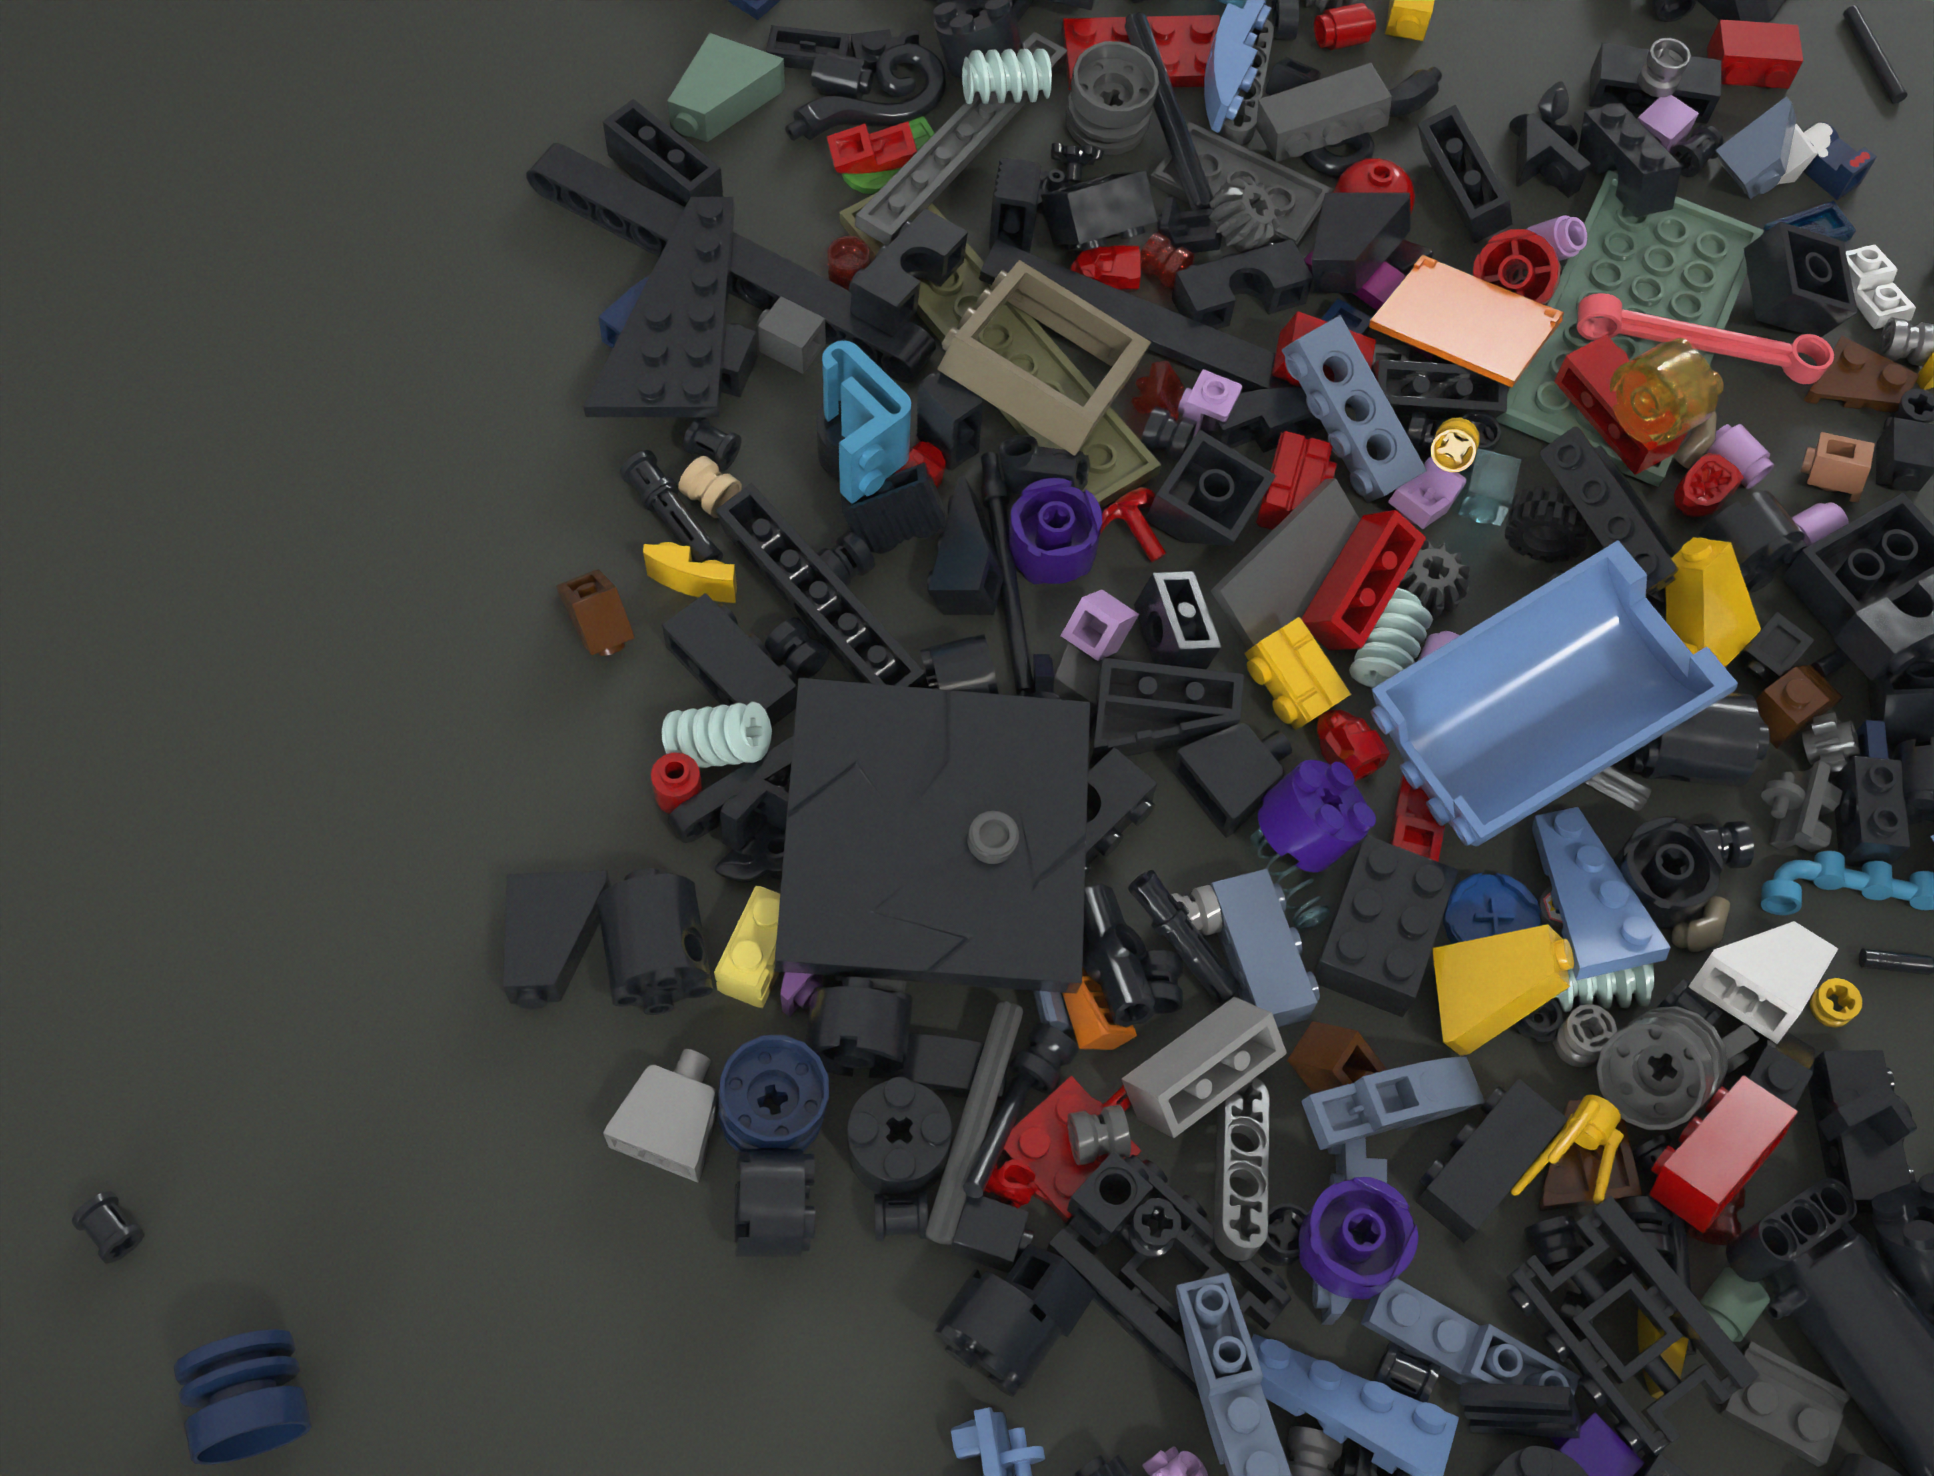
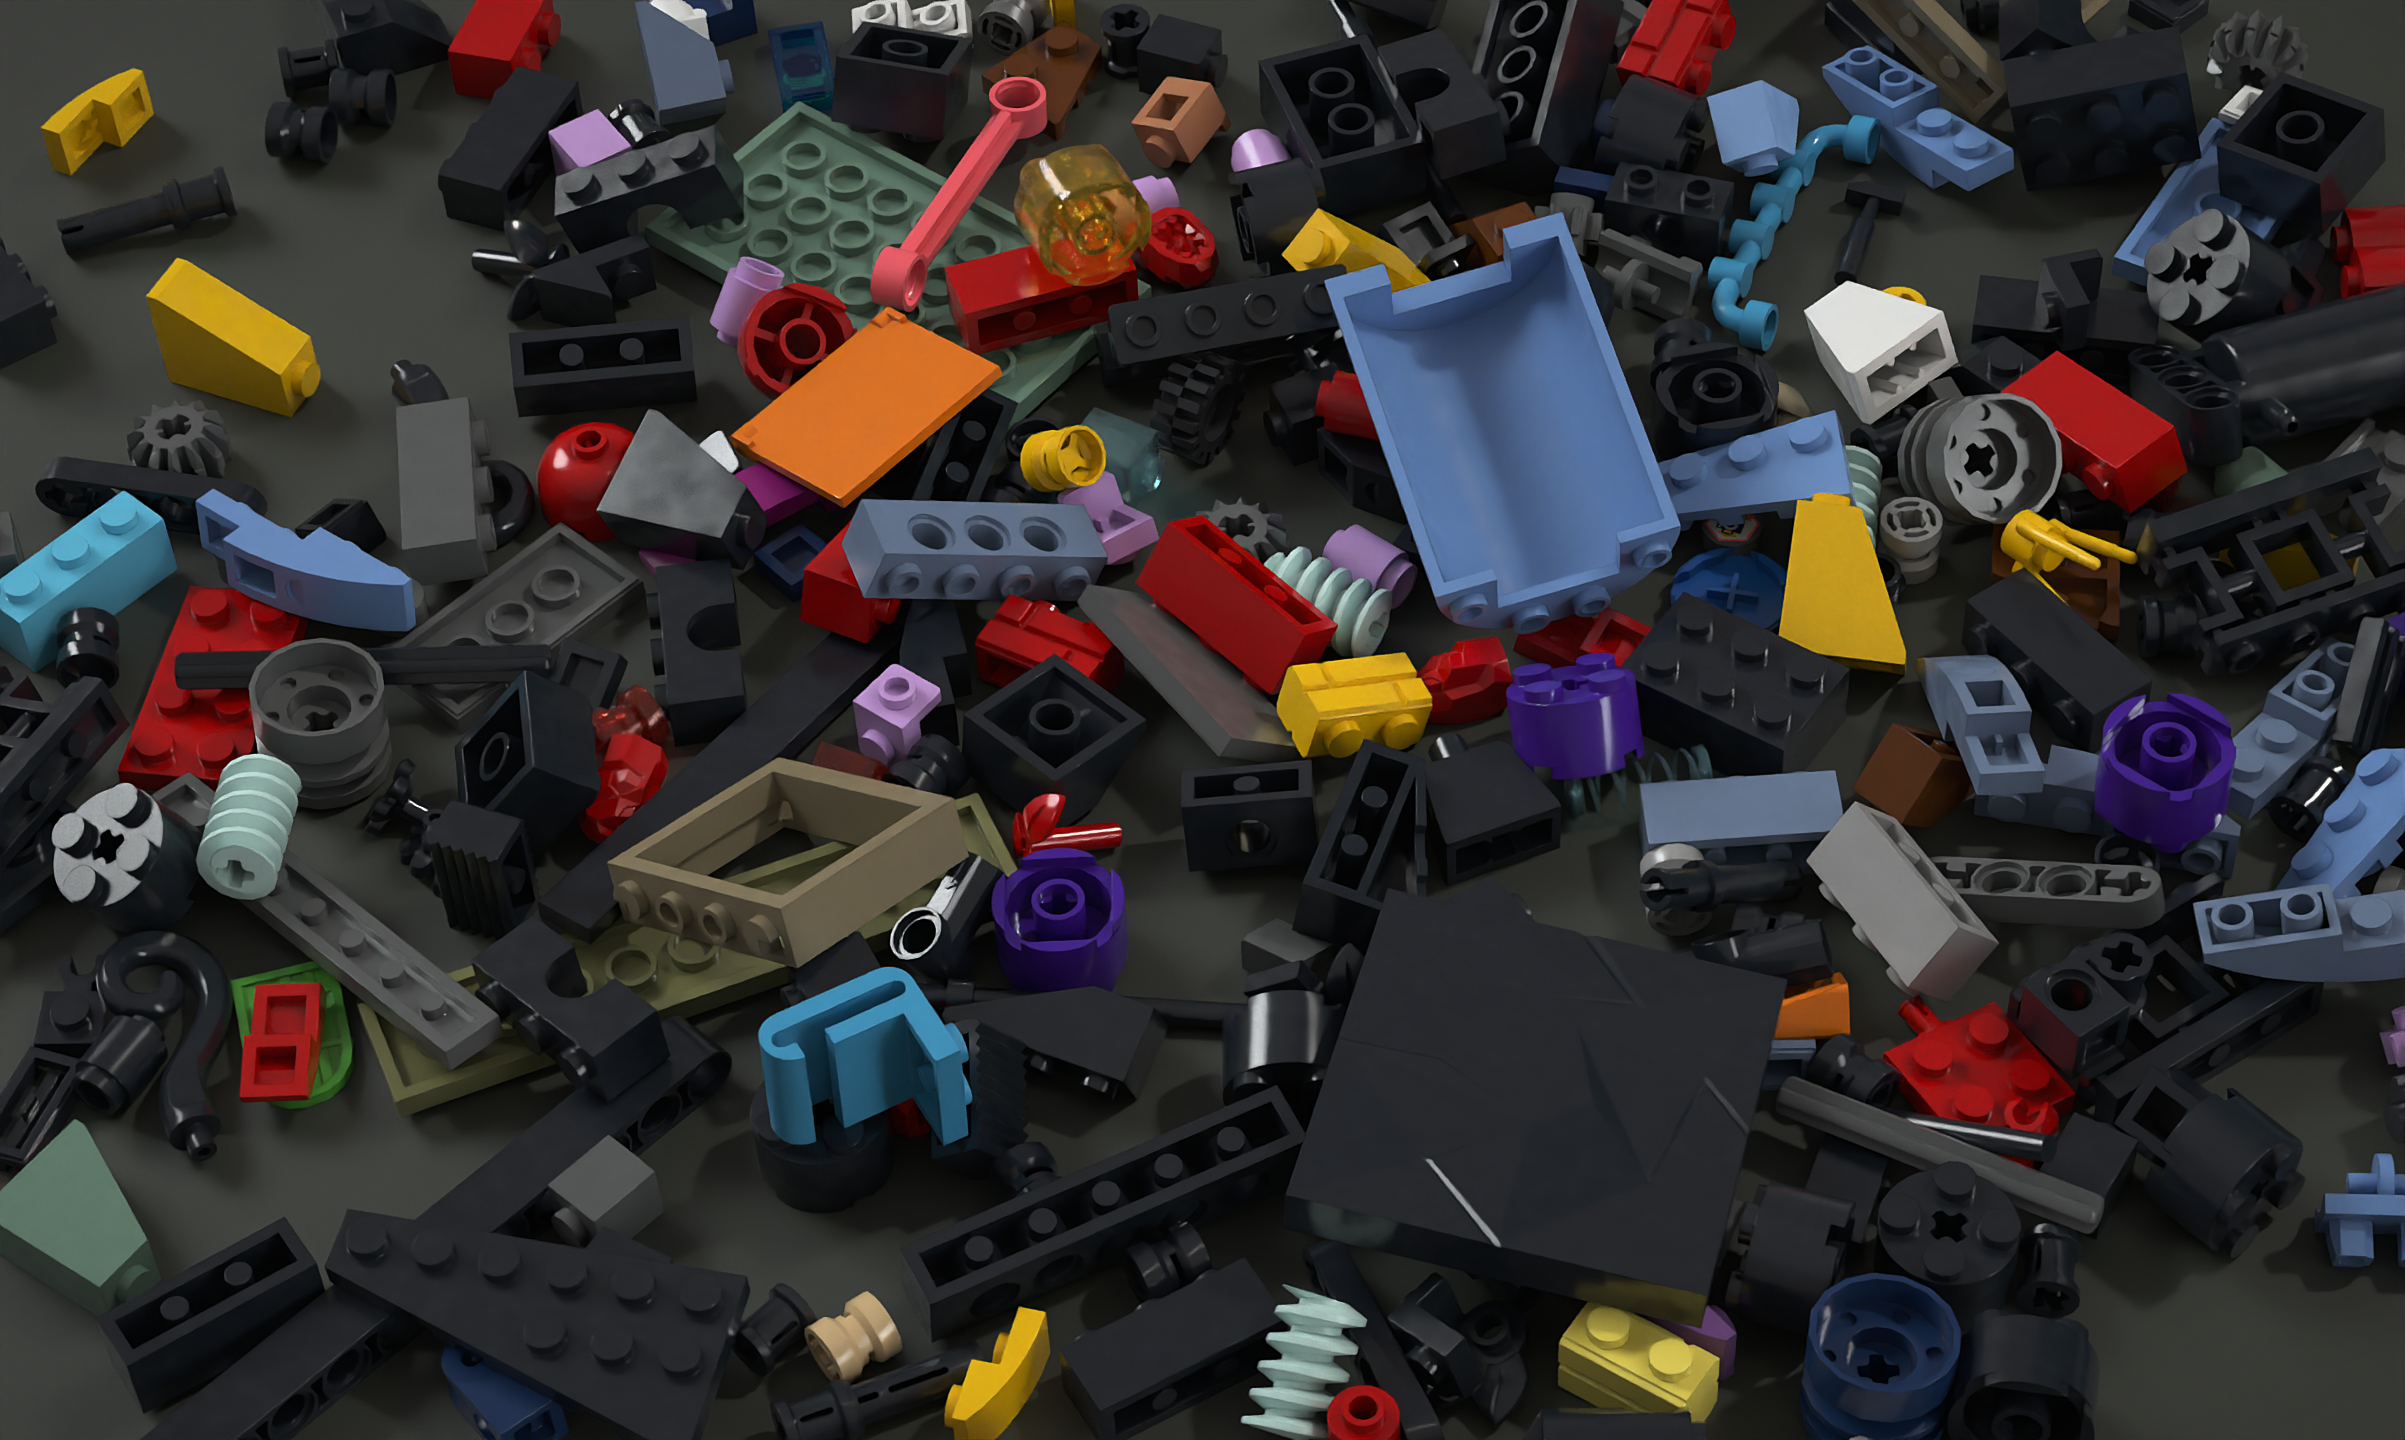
camera: 70 degrees left, 15 degrees down
clear red wheel [827,236,870,291] -> none
dark grey tile [967,811,1019,864] -> none
lavender brick [1061,590,1139,661] -> none
dark grey wheel [1067,1105,1131,1165] -> none
dark grey gear [1209,176,1280,252] -> none
red brick [1314,3,1376,50] -> none
flat silver wheel [1638,38,1691,97] -> none

